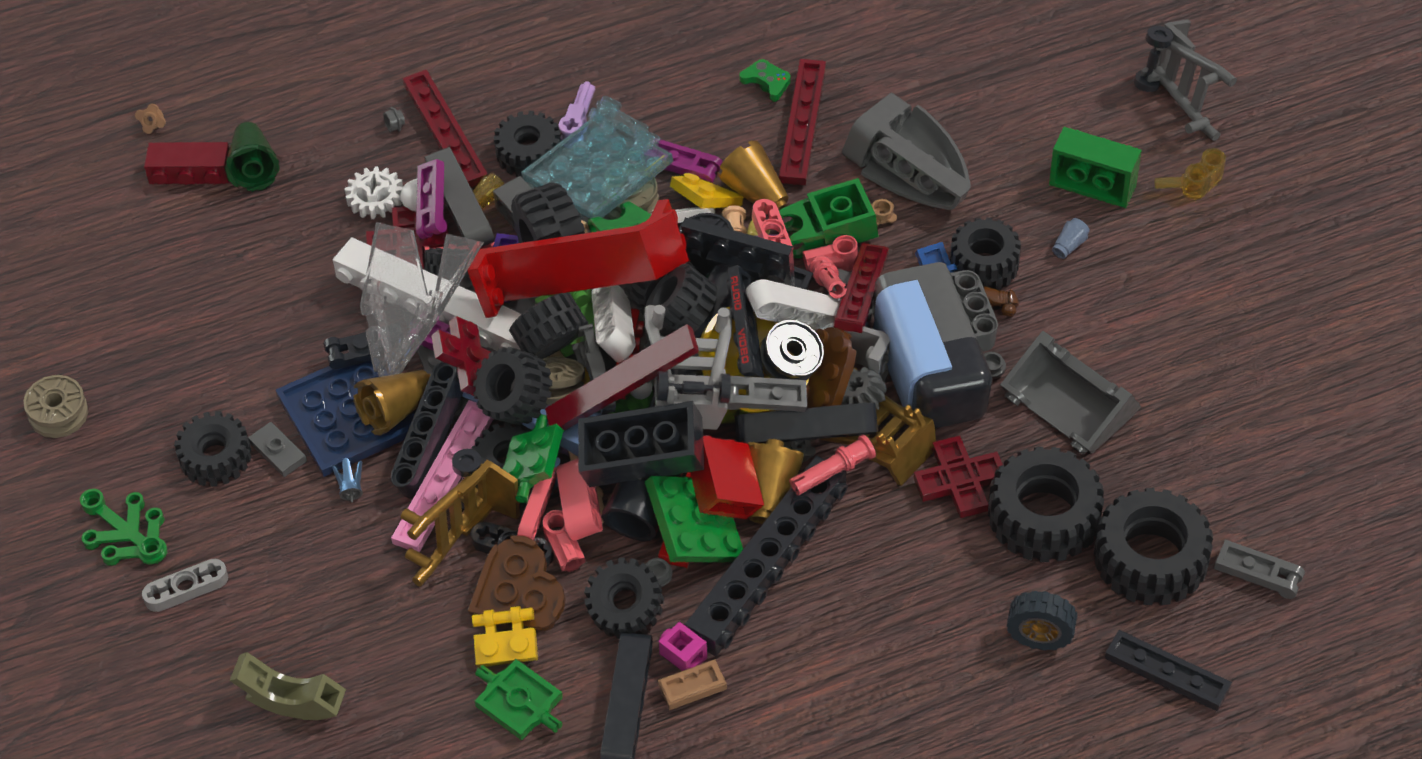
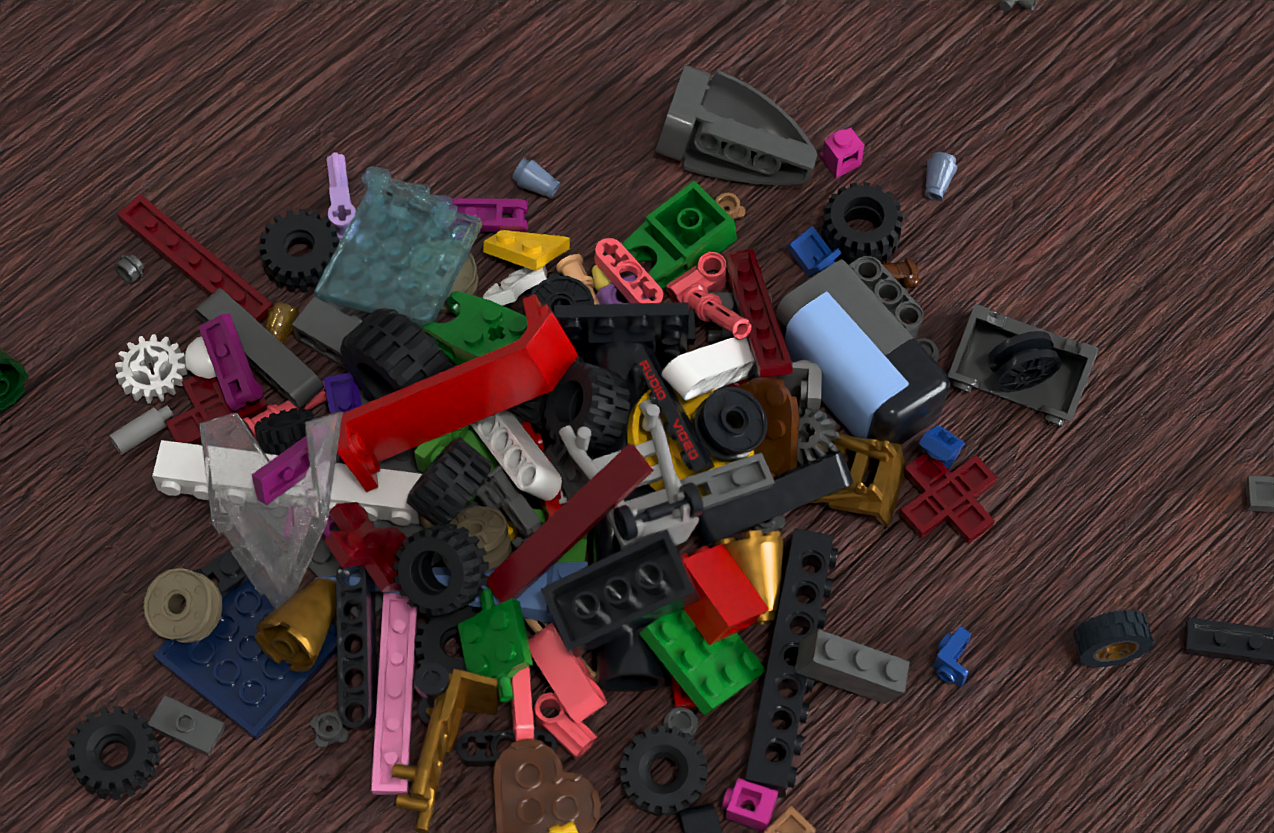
camera: 25 degrees left, 10 degrees up
flat silver piece [332,458,363,502] -> none
pearl gold cone [717,140,789,210] -> none
green piece [739,59,790,101] -> none
dark red plate [779,59,826,186] -> none
coral pin [789,434,876,496] -> none
black tyre [988,446,1104,562] -> none
green brick [1049,127,1142,208] -> none
black tyre [1094,488,1213,606] -> none
clear yellow beam [1154,148,1226,200] -> none
none -> light grey cylinder [109,405,174,455]
none -> dark tan wheel [144,568,222,643]
none -> magenta plate [251,424,332,505]
none -> dark grey plate [310,711,349,748]
none -> sand blue cone [512,158,560,199]
none -> dark grey brick [795,629,910,704]
none -> dark pink brick [819,127,864,179]
none -> blue bracket [919,425,965,469]
none -> blue bracket [933,626,972,687]
none -> black wheel [987,331,1062,392]

